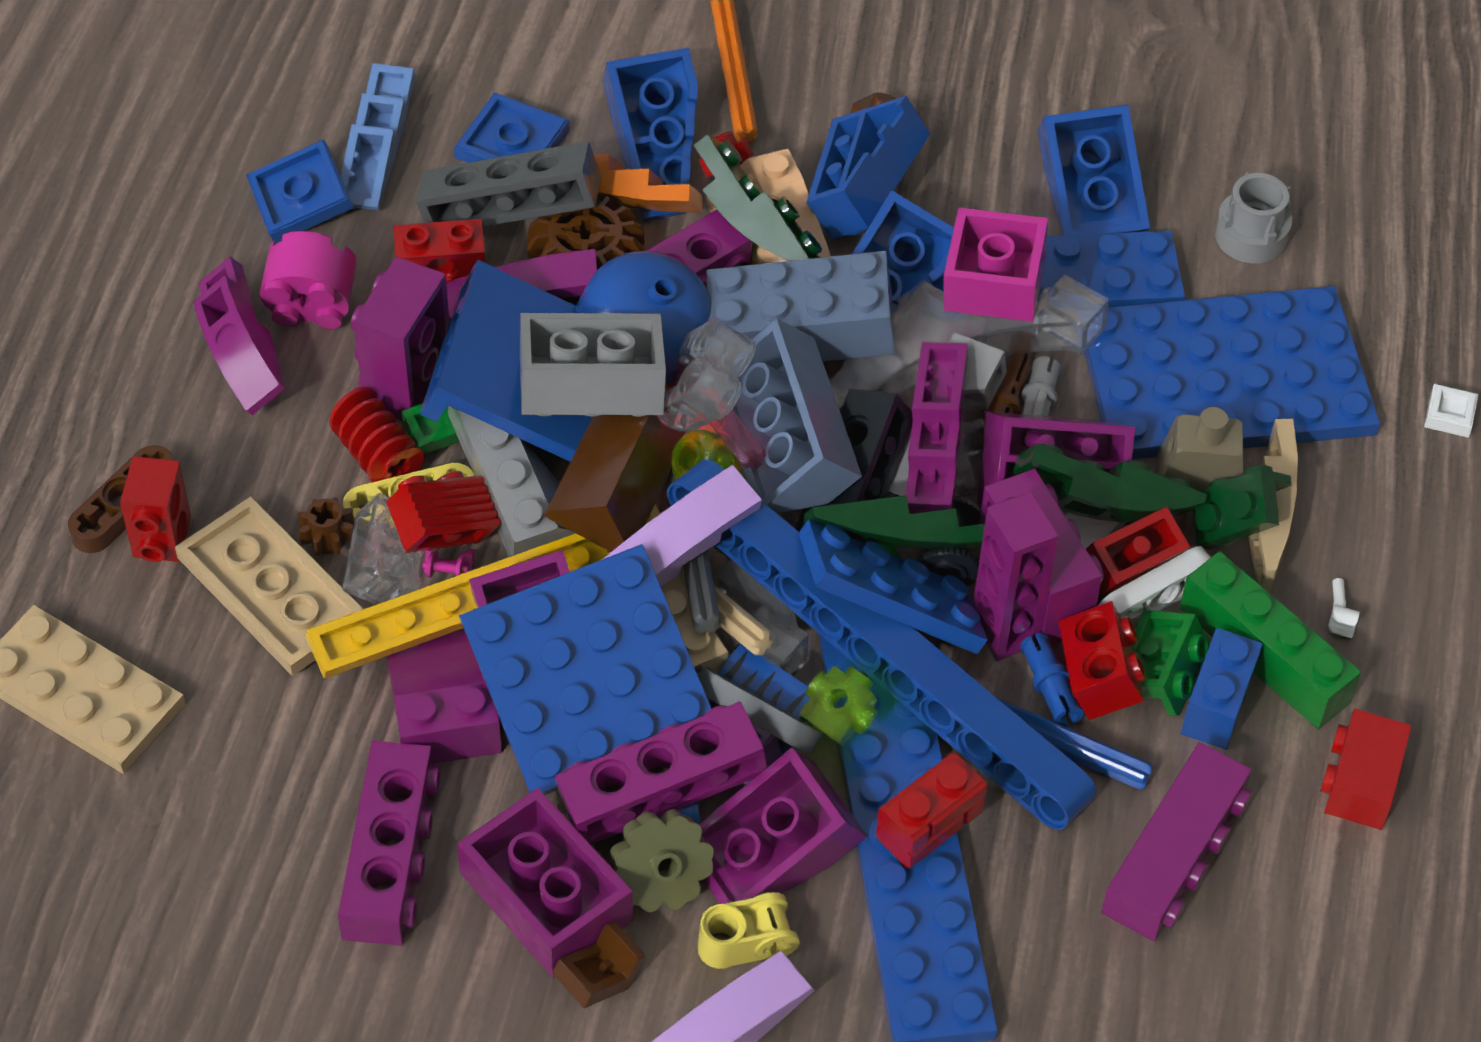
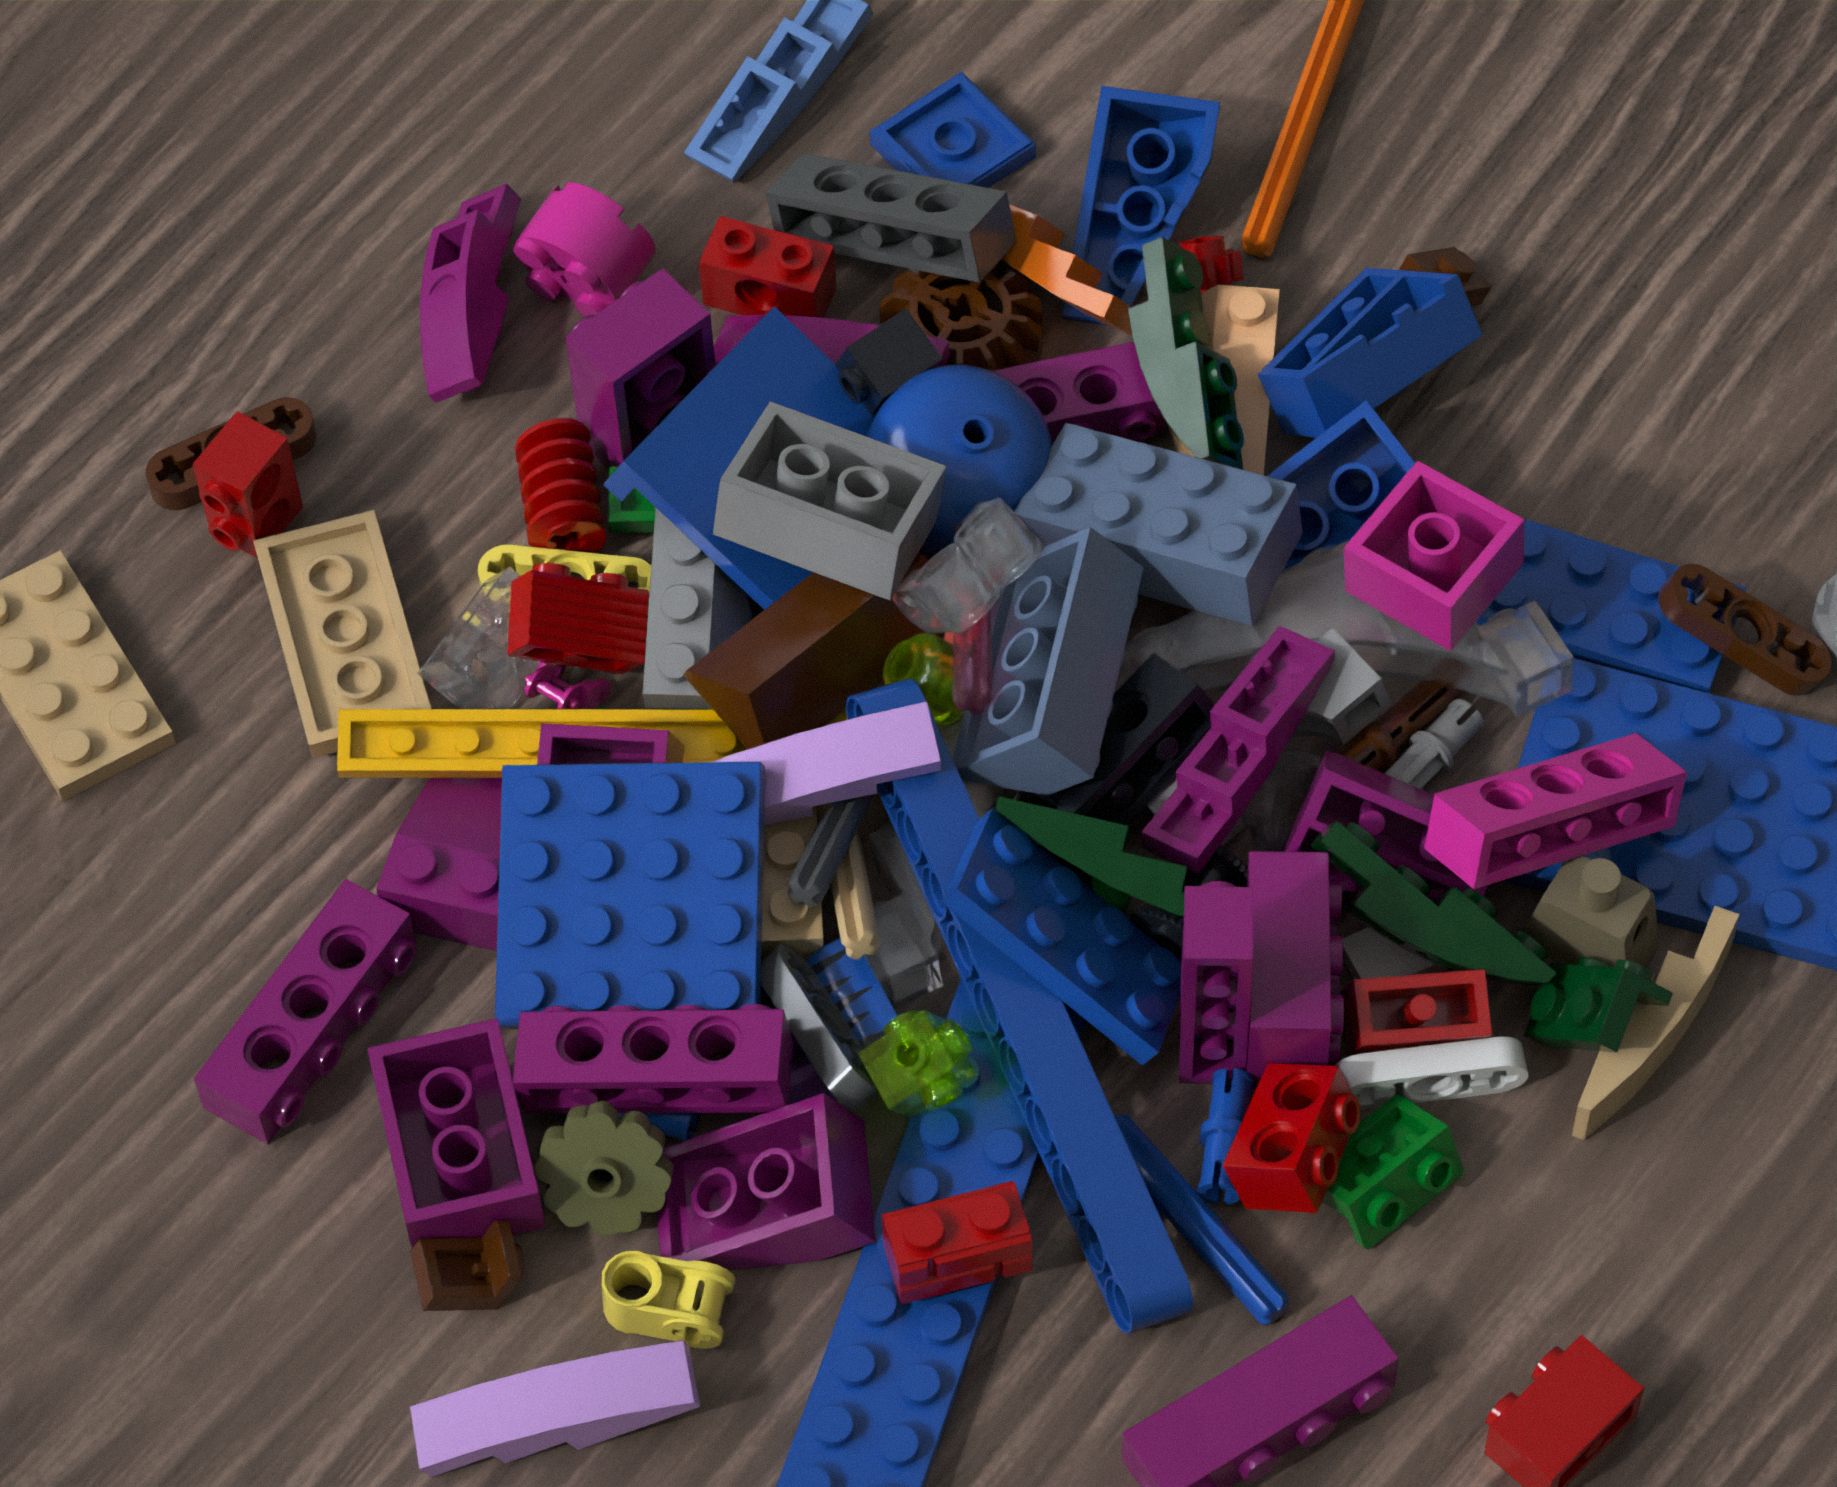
camera: 30 degrees right, 5 degrees up
blue plate [246,139,354,244] -> none
reddish brown gear [297,497,355,556] -> none
blue slope [1037,105,1150,235] -> none
green brick [1179,551,1361,730] -> none
blue brick [1180,628,1263,750] -> none
white hand [1328,578,1360,639] -> none
none -> black brick [835,308,943,415]
none -> dark pink brick [1424,733,1687,889]
none -> reddish brown beam [1658,564,1832,696]

